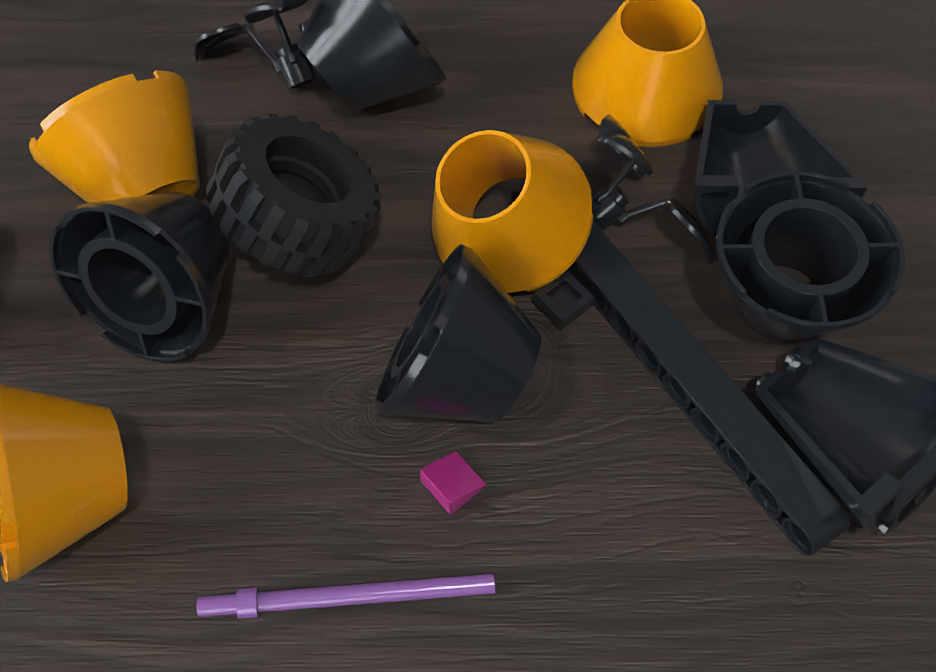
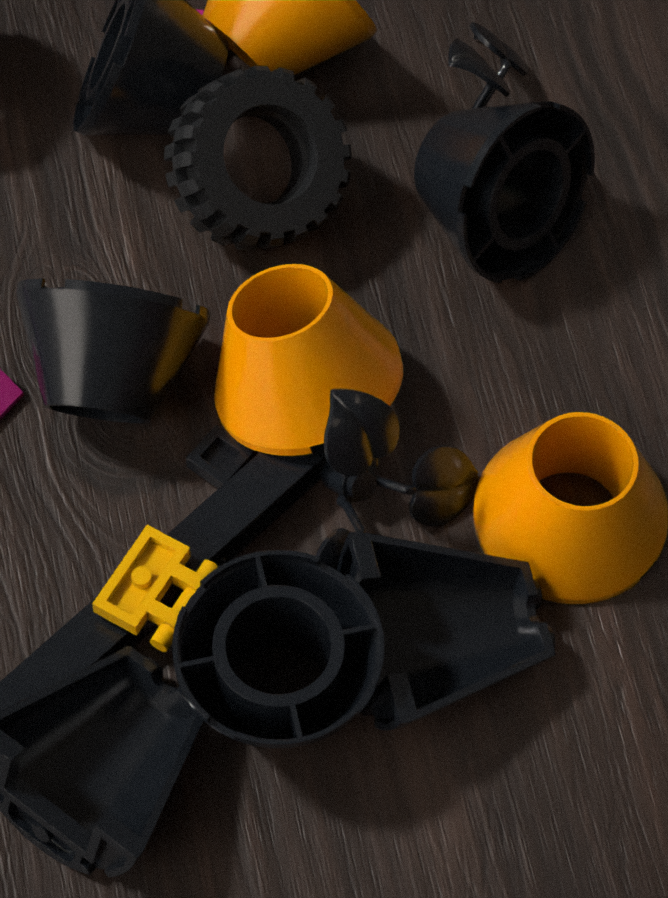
camera: 75 degrees right, 0 degrees up
none -> yellow plate [92,524,219,652]

